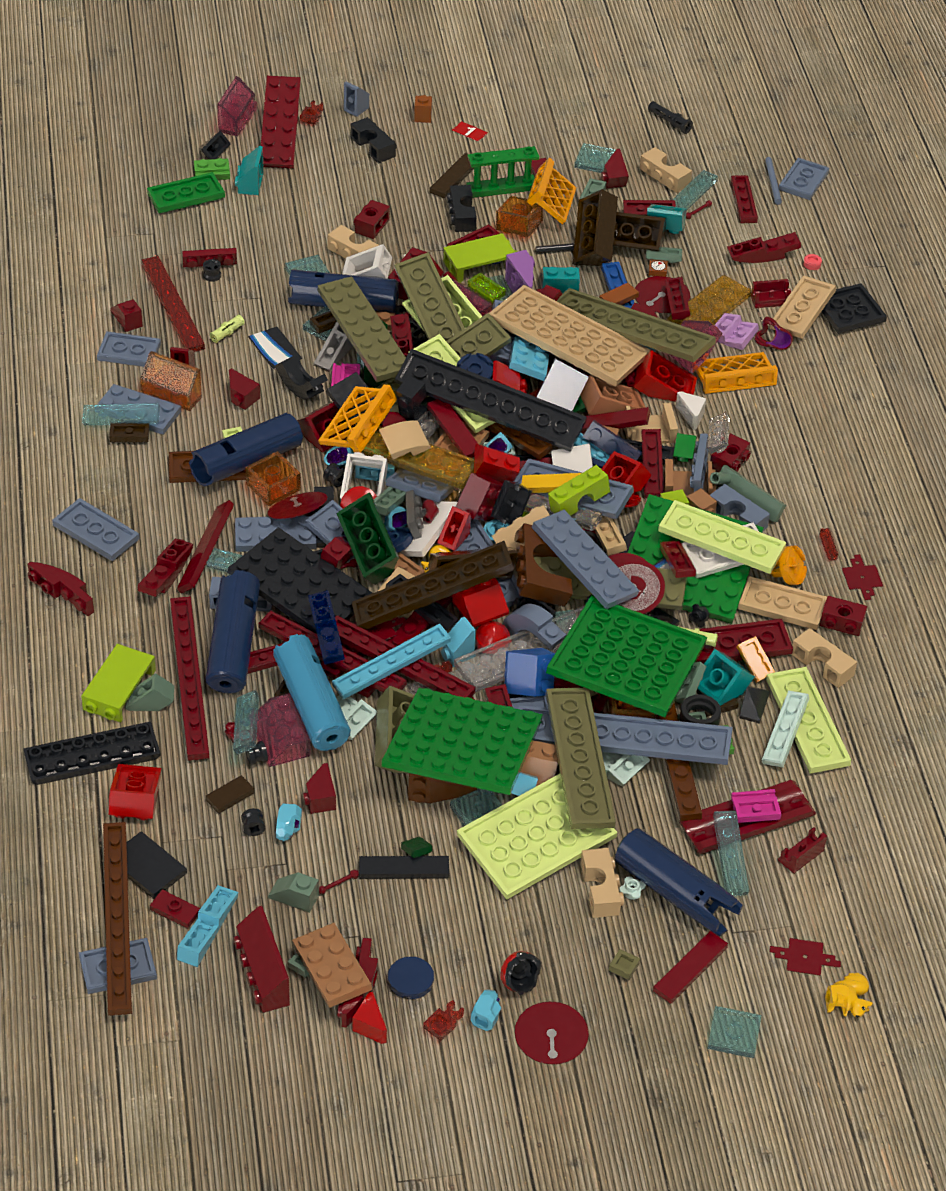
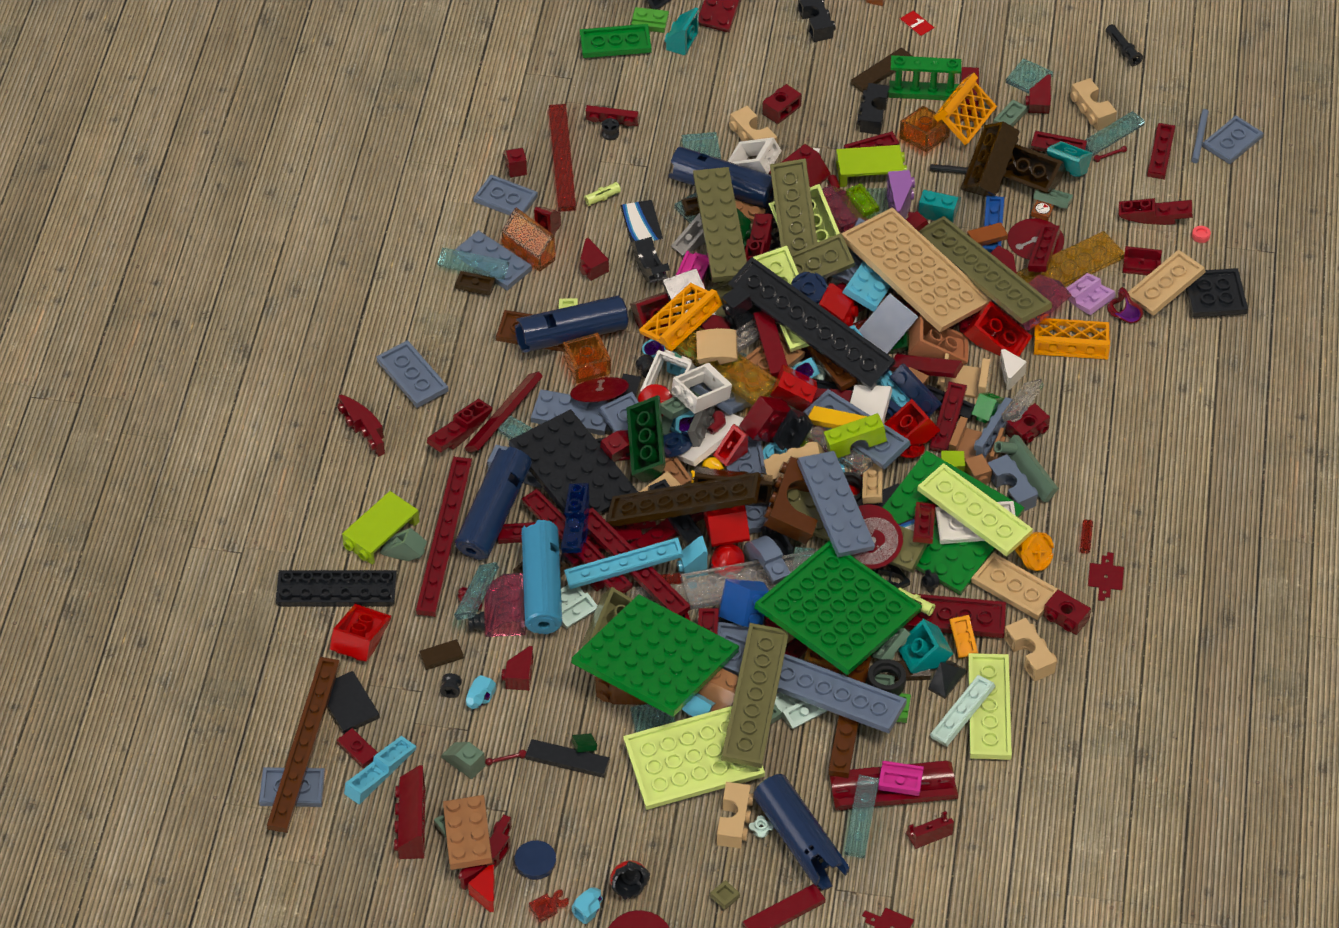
camera: 20 degrees right, 5 degrees up
none -> white window [671,363,732,414]

